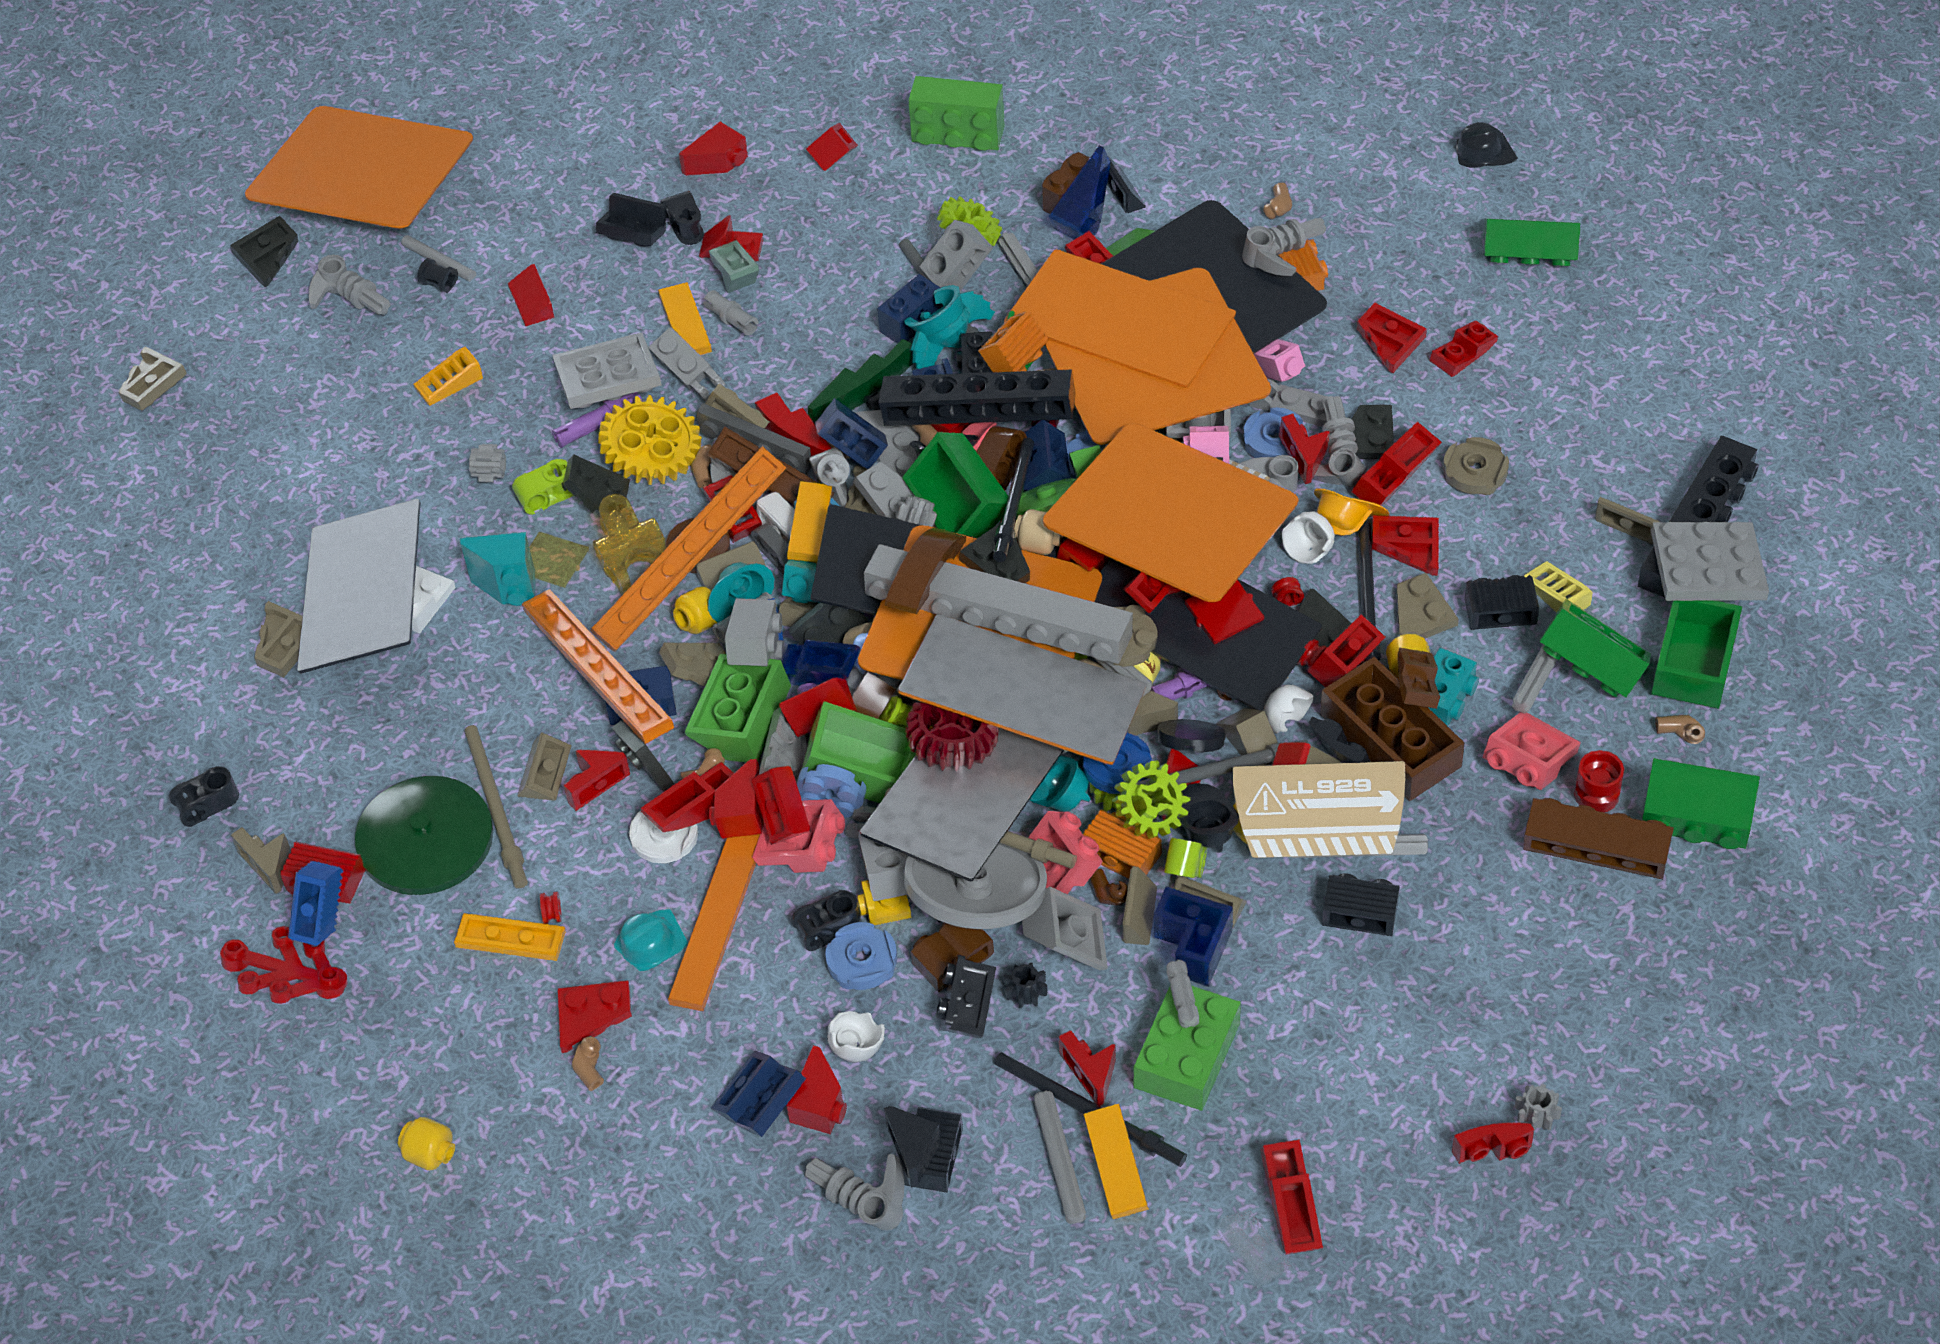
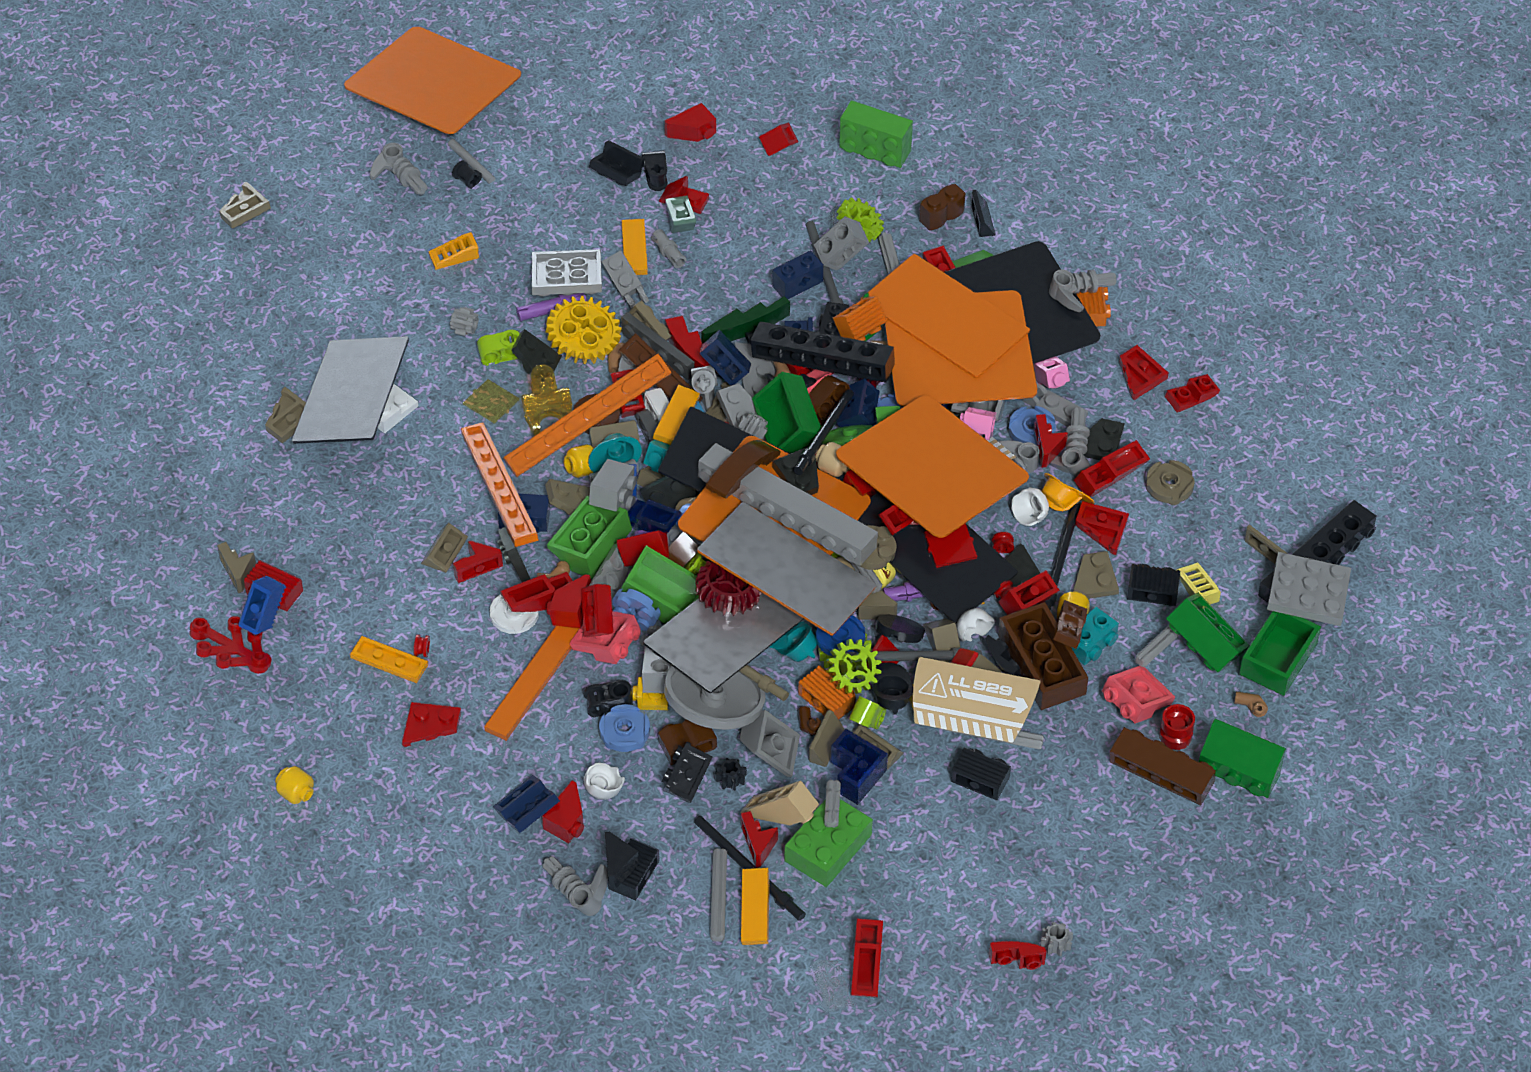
camera: 10 degrees right, 0 degrees up
black piece [169,766,239,827] -> none
pearl dark grey wing [230,216,299,287] -> none
dark green dish [355,776,493,895] -> none
teal slope [460,532,535,606] -> none
dark tan bar [464,725,528,888] -> none
red slope [508,264,555,327] -> none
medium nougat arm [572,1037,604,1091] -> none
teal piece [614,909,688,971] -> none
teal helmet [904,285,995,369] -> none
coral plate [1028,811,1103,894] -> none
clear blue slope [1049,145,1111,240] -> none
medium nougat arm [1263,183,1292,219] -> none
black piece [1456,122,1518,168] -> none
green slope [1484,218,1581,266] -> none
none -> tan slope [740,781,819,825]

